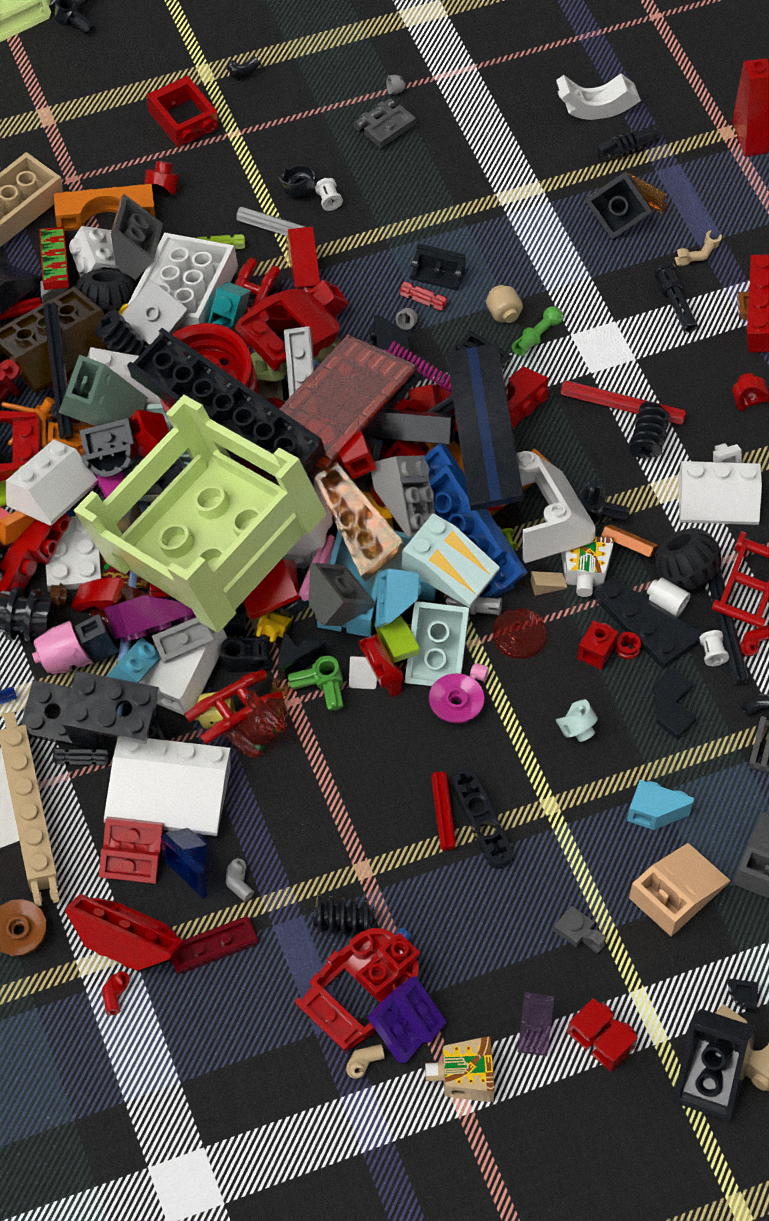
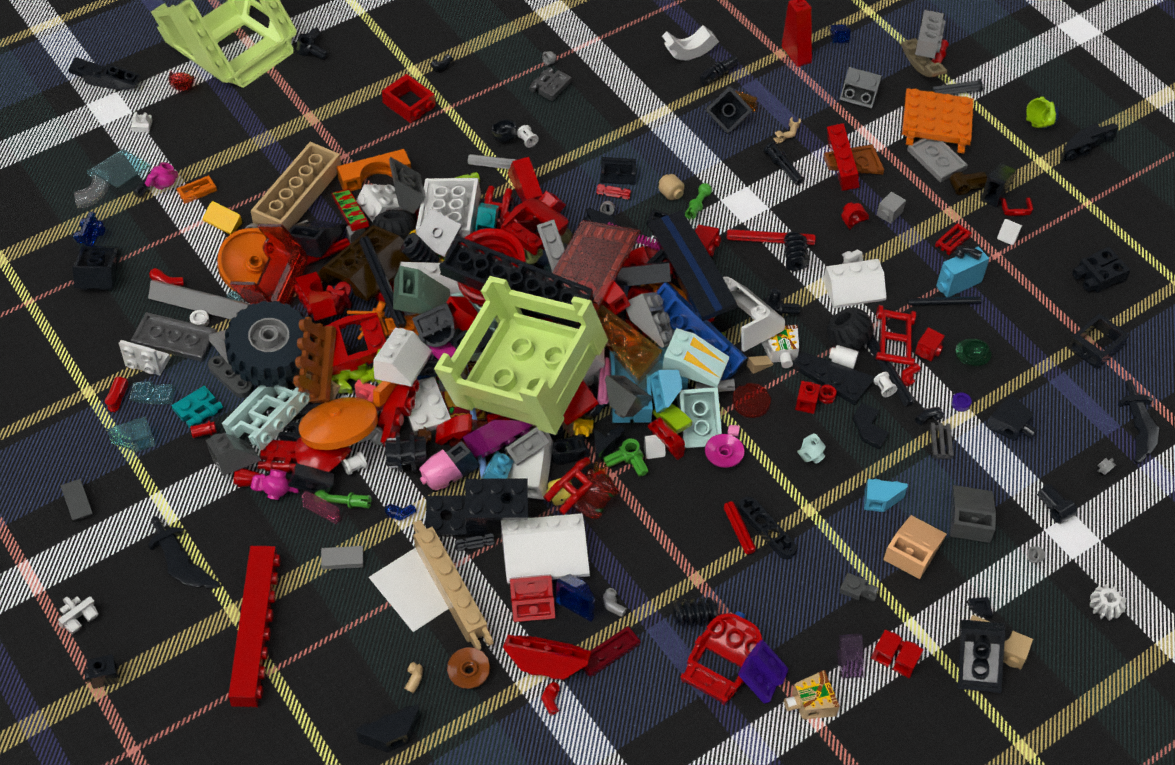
camera: 15 degrees left, 5 degrees down
red piece [144,161,179,194] -> none
tan arm [346,1044,384,1079] -> none
red slope [355,933,420,999] -> none
orange tile [601,524,659,557] -> none

